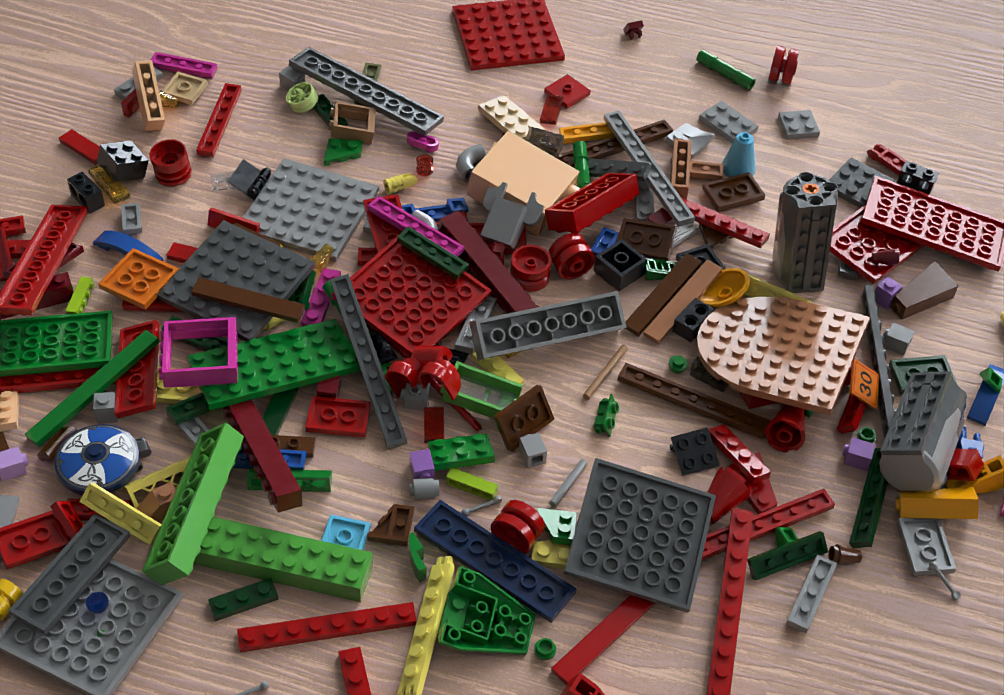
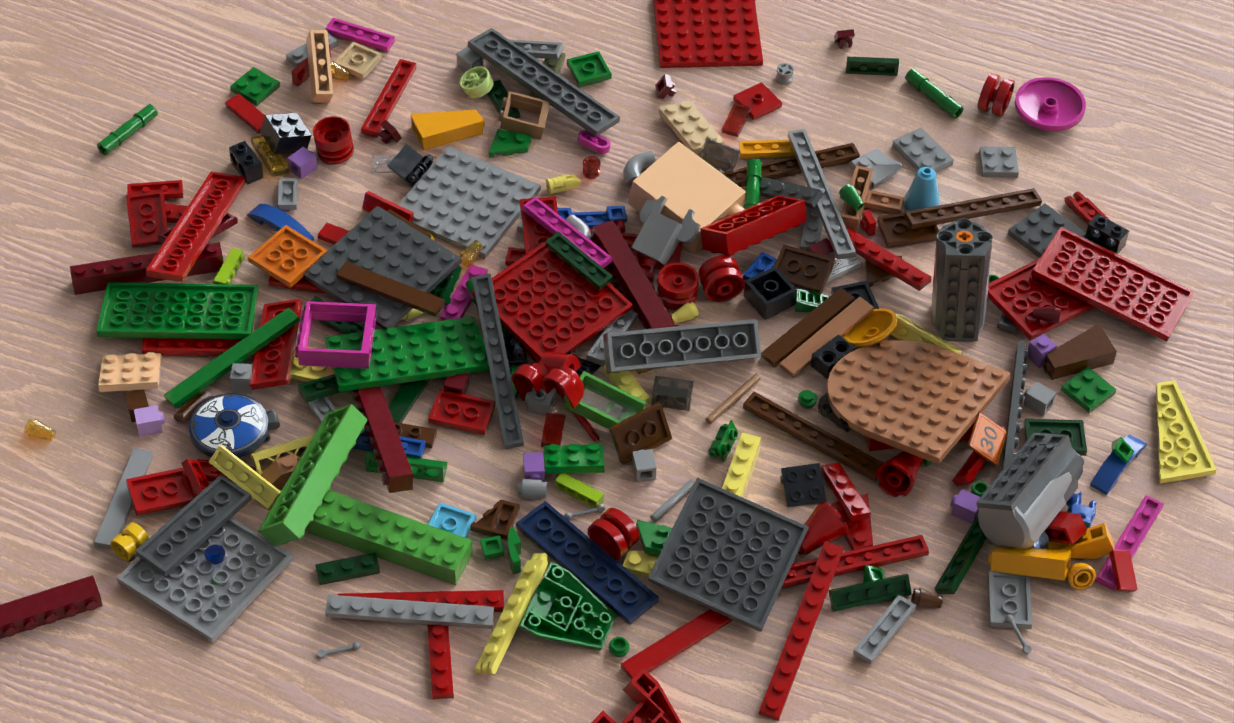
camera: 10 degrees right, 0 degrees up
none -> green plate [230,67,280,106]
none -> medium lavender brick [288,147,317,179]
none -> light grey plate [325,595,494,629]
none -> dark red tile [378,119,402,144]
none -> light orange slope [410,110,485,151]
none -> green plate [480,535,505,560]
none -> light grey plate [509,39,564,59]
none -> green plate [567,51,612,87]
none -> clear smoke brick [651,376,694,411]
none -> dark red tile [655,74,677,99]
none -> light yellow cone [671,302,699,324]
none -> light yellow brick [722,433,761,498]
none -> light grey wheel [776,63,794,85]
none -> green cone [839,184,864,211]
none -> dark green plate [846,56,899,76]
none -> red plate [860,210,877,236]
none -> reddish brown plate [904,188,1042,229]
none -> dark pink dish [1015,77,1086,131]
none -> green plate [1061,367,1116,413]
none -> light orange brick [1068,563,1096,590]

